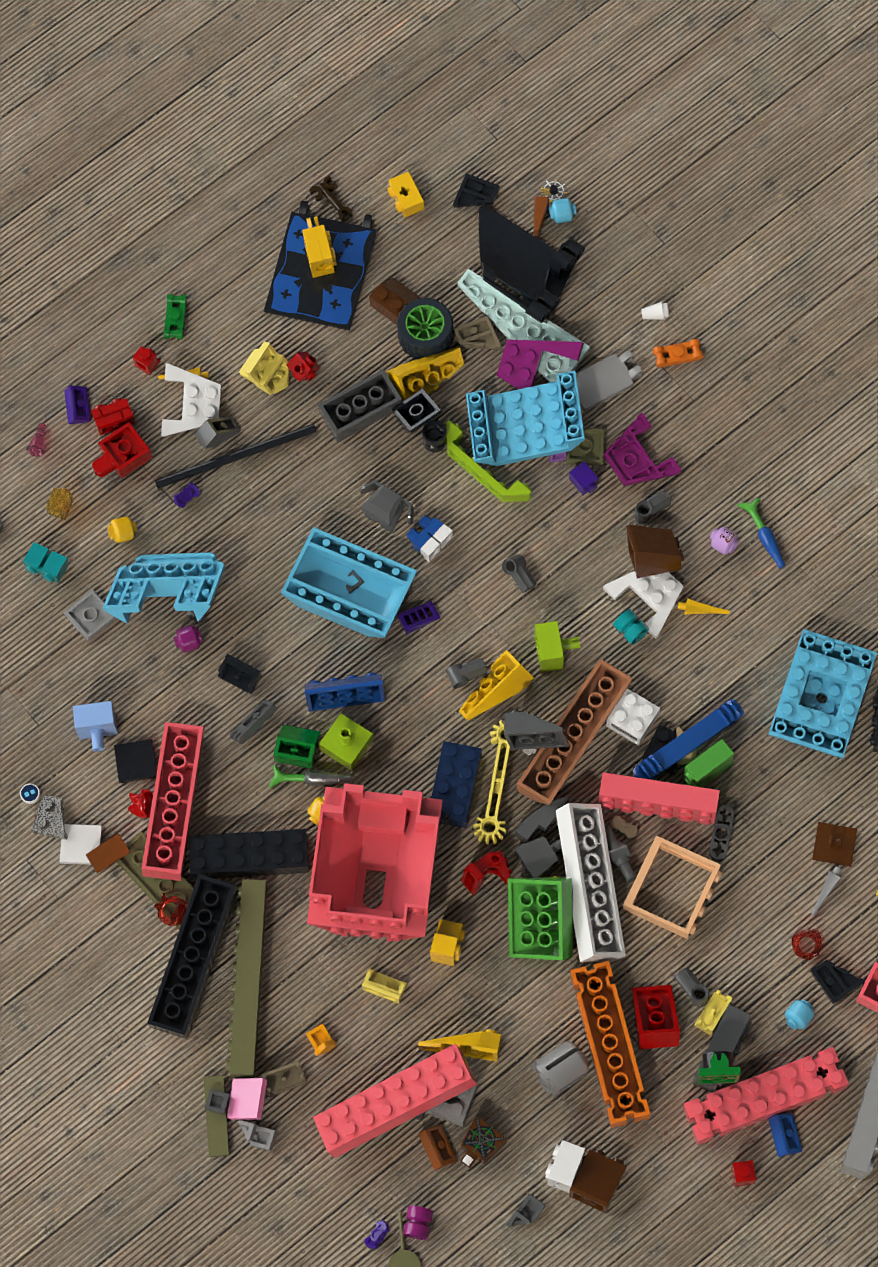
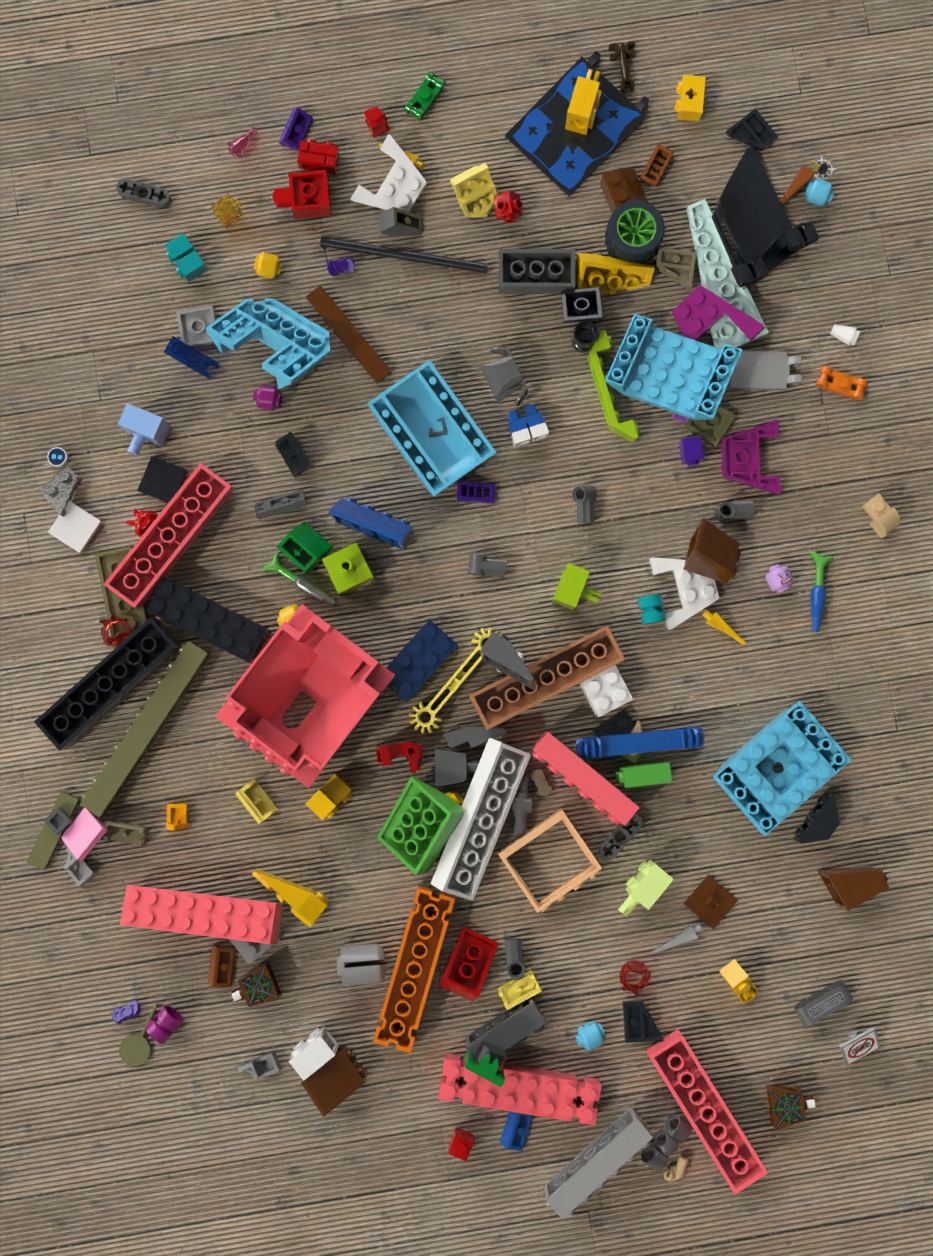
camera: 20 degrees right, 15 degrees up
dark orange slope [86,834,130,874] -> none
yellow wedge [459,650,534,721] -> none
none -> clear blue plate [164,336,219,380]
none -> reddish brown tile [306,285,392,384]
none -> yellowish green brick [618,859,674,917]
none -> dark orange slope [640,143,674,187]
none -> tan brick [862,493,901,538]

